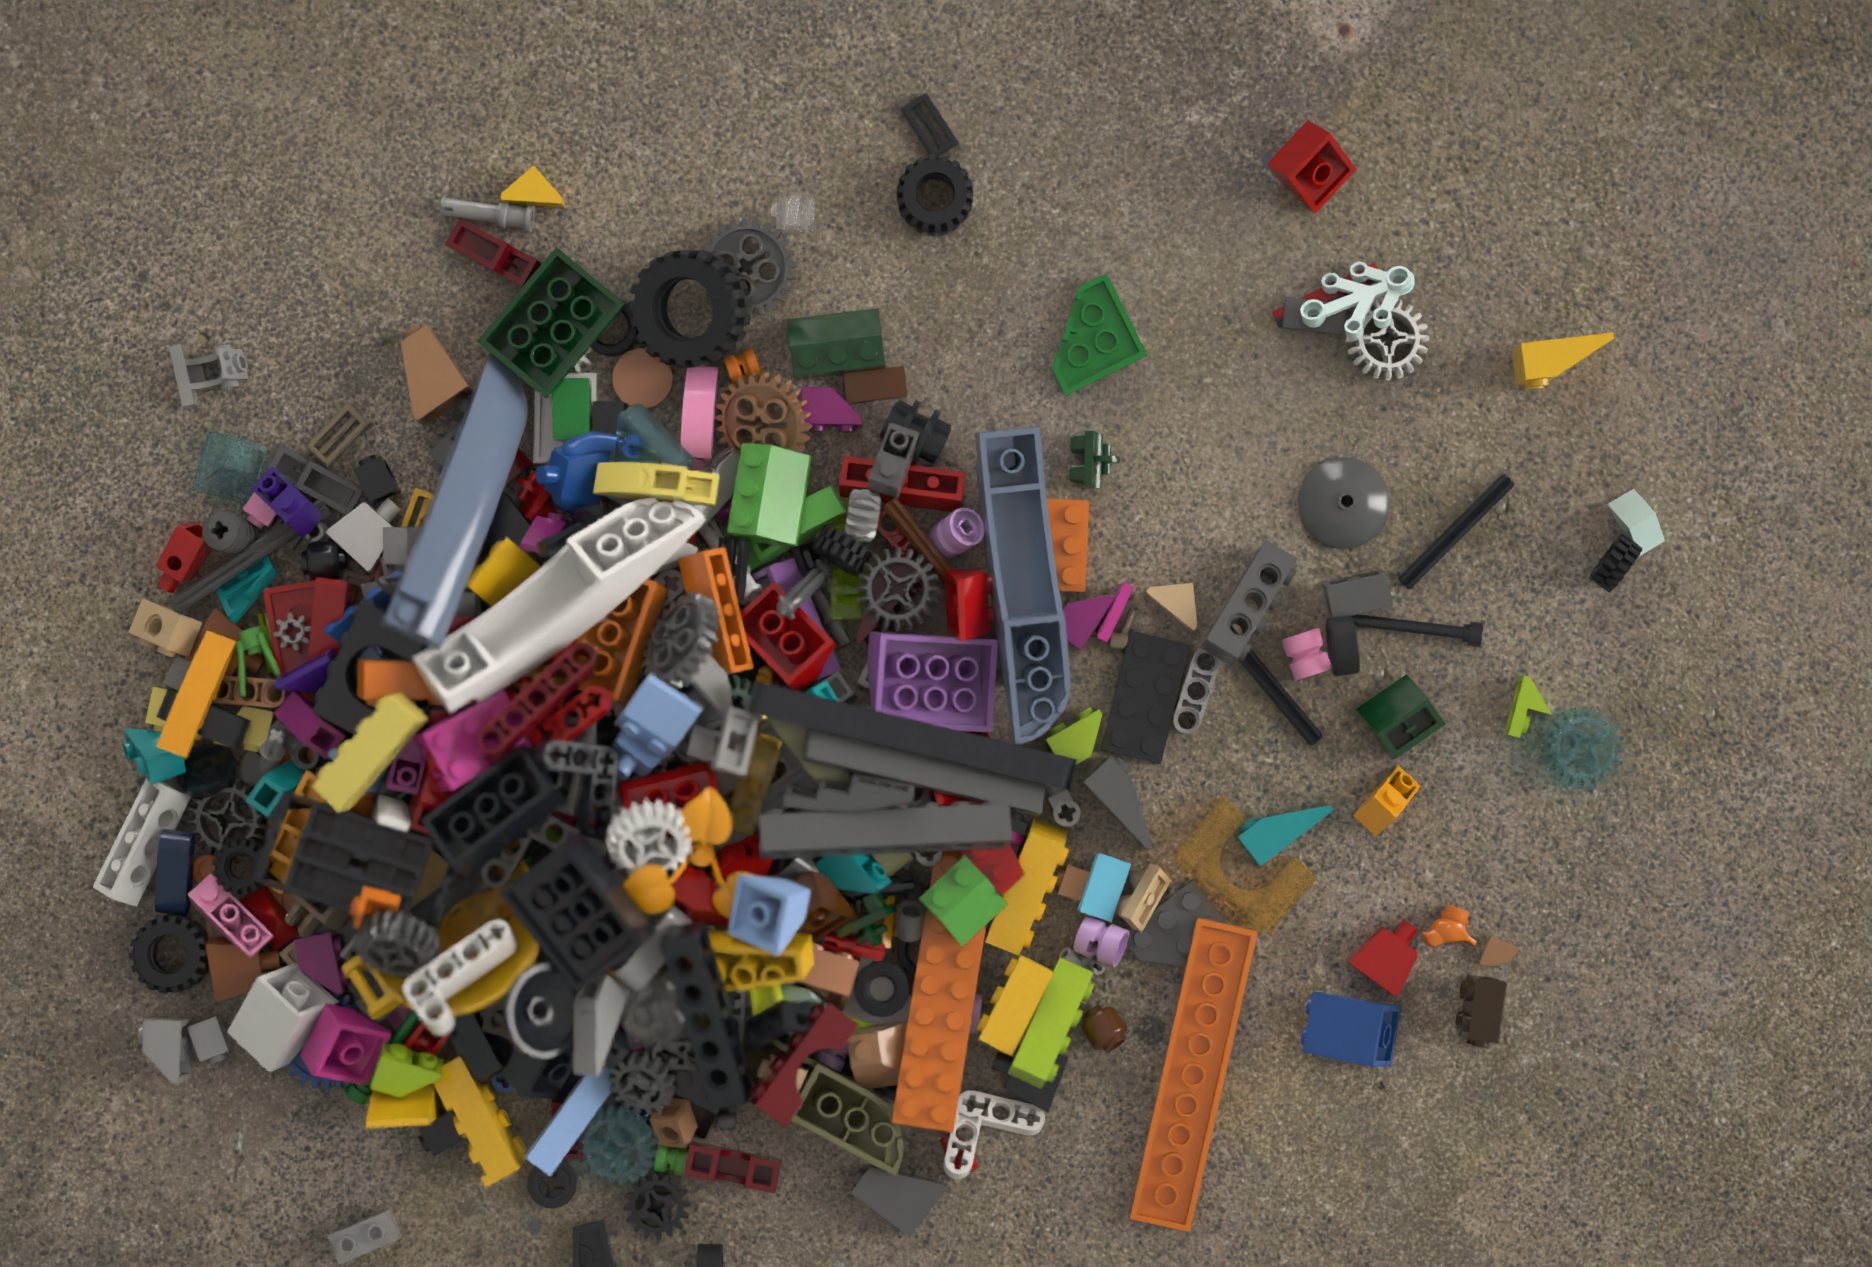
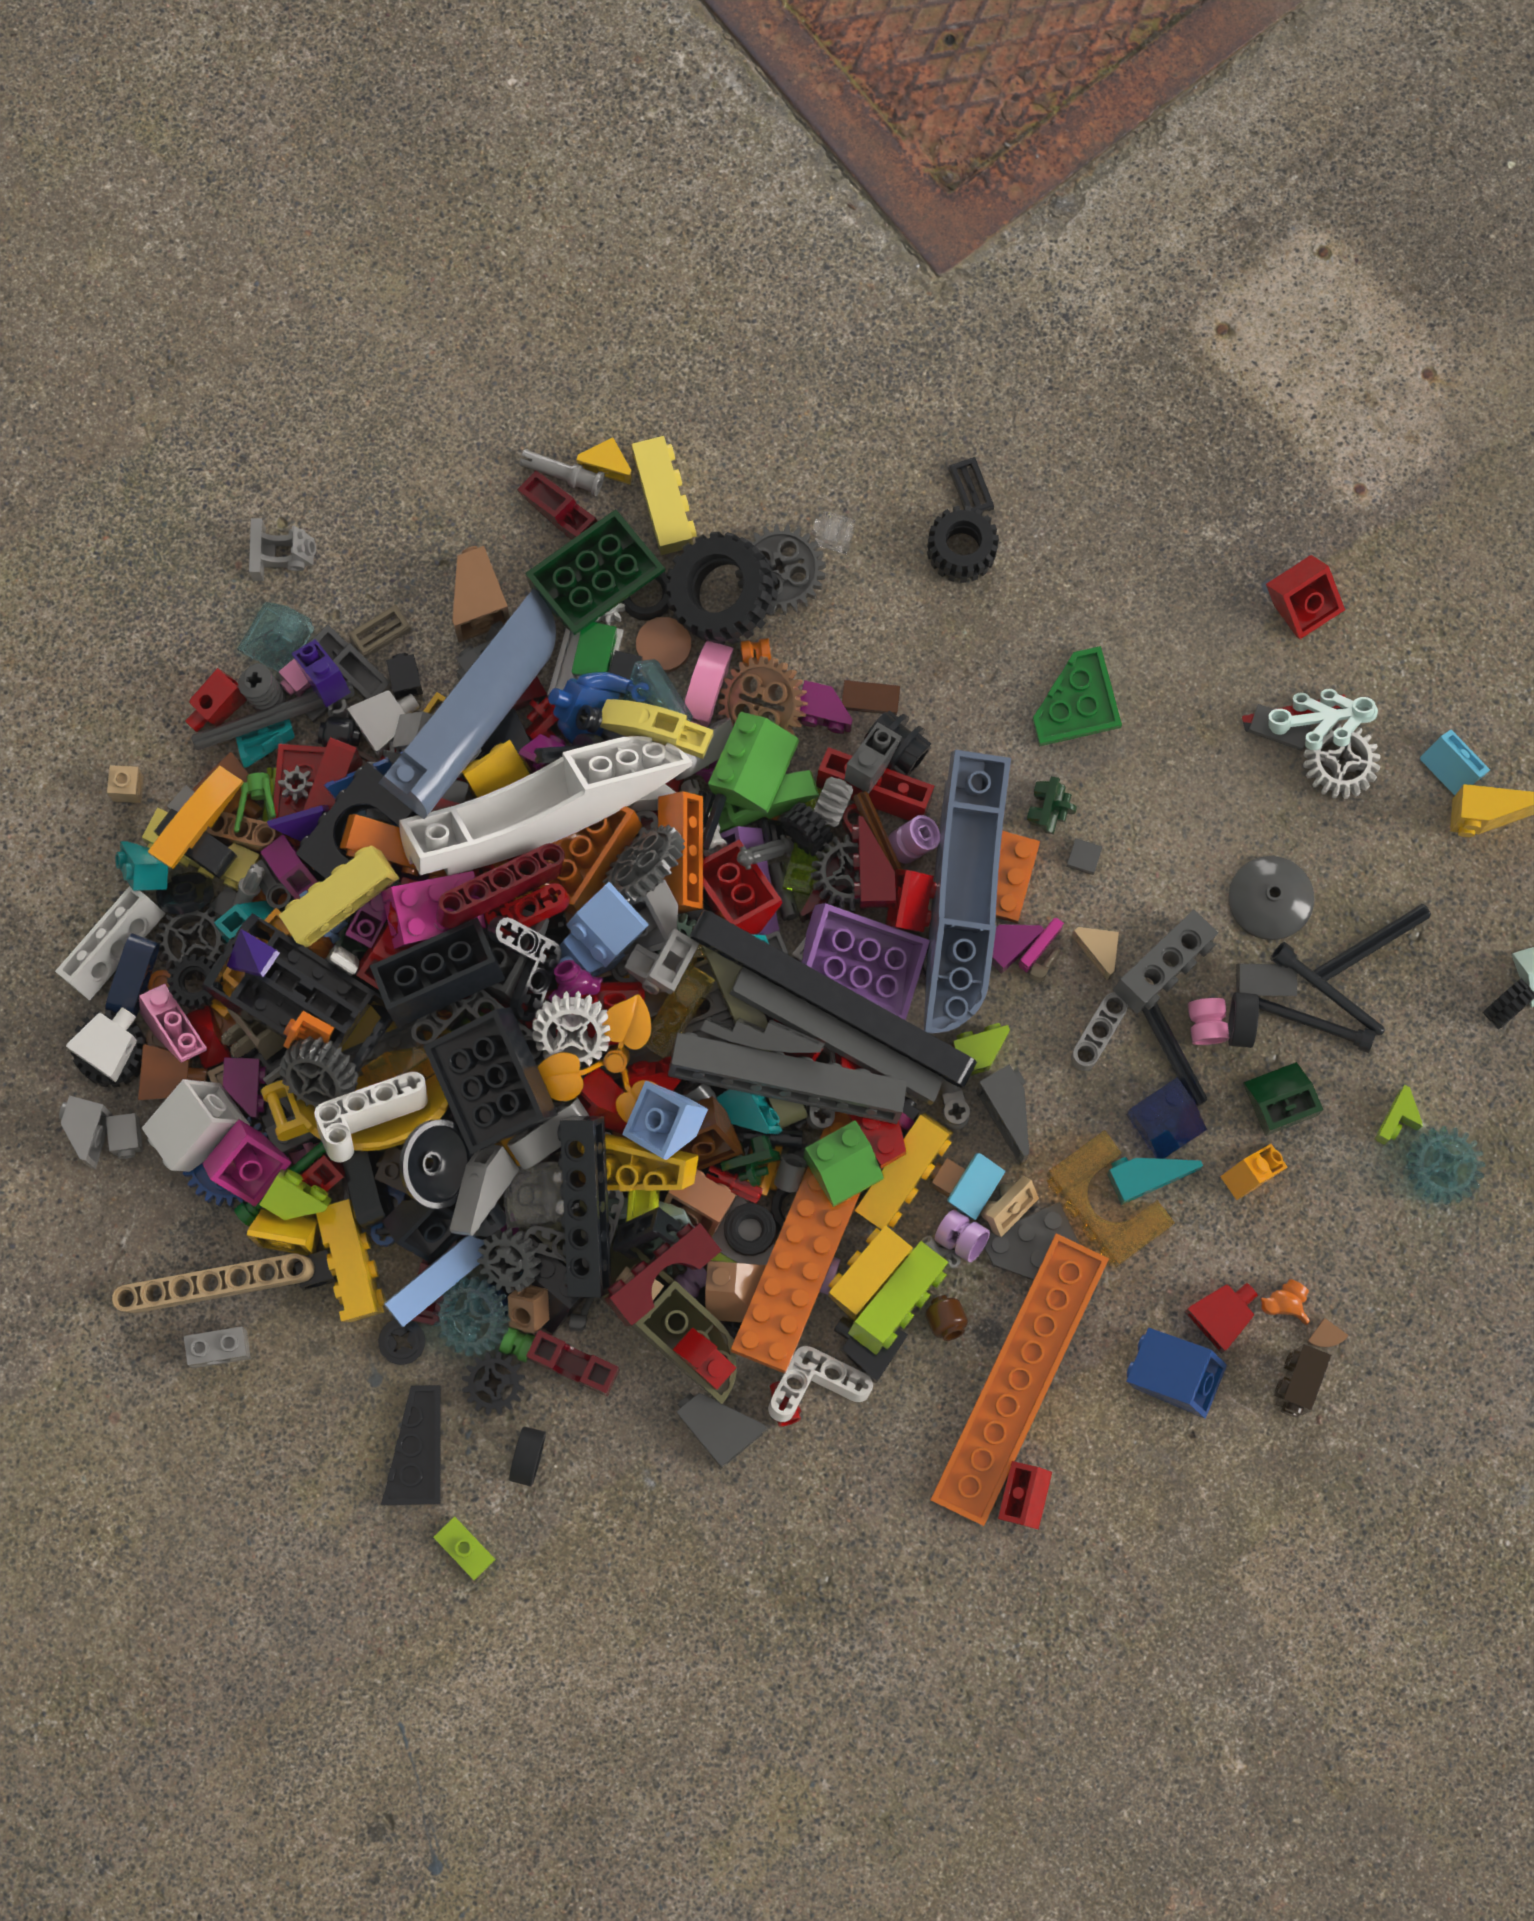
camera: 15 degrees right, 10 degrees down
tan brick [128,598,202,658] -> none
dark green slope [787,308,886,380] -> none
black plate [1101,630,1190,764] -> none
none -> white torso [66,1007,137,1082]
none -> tan brick [107,765,144,803]
none -> tan beam [112,1254,315,1313]
none -> dark purple slope [227,929,280,977]
none -> magenta animal [549,960,603,1002]
none -> black bush [576,705,602,733]
none -> light yellow brick [632,436,697,555]
none -> red slope [672,1328,737,1390]
none -> dark red slope [852,816,896,908]
none -> red brick [998,1461,1052,1530]
none -> dark grey tile [1066,838,1102,875]
none -> clear blue slope [1126,1077,1207,1159]
none -> black piece [1270,942,1385,1036]
none -> medium azure panel [1420,729,1490,795]

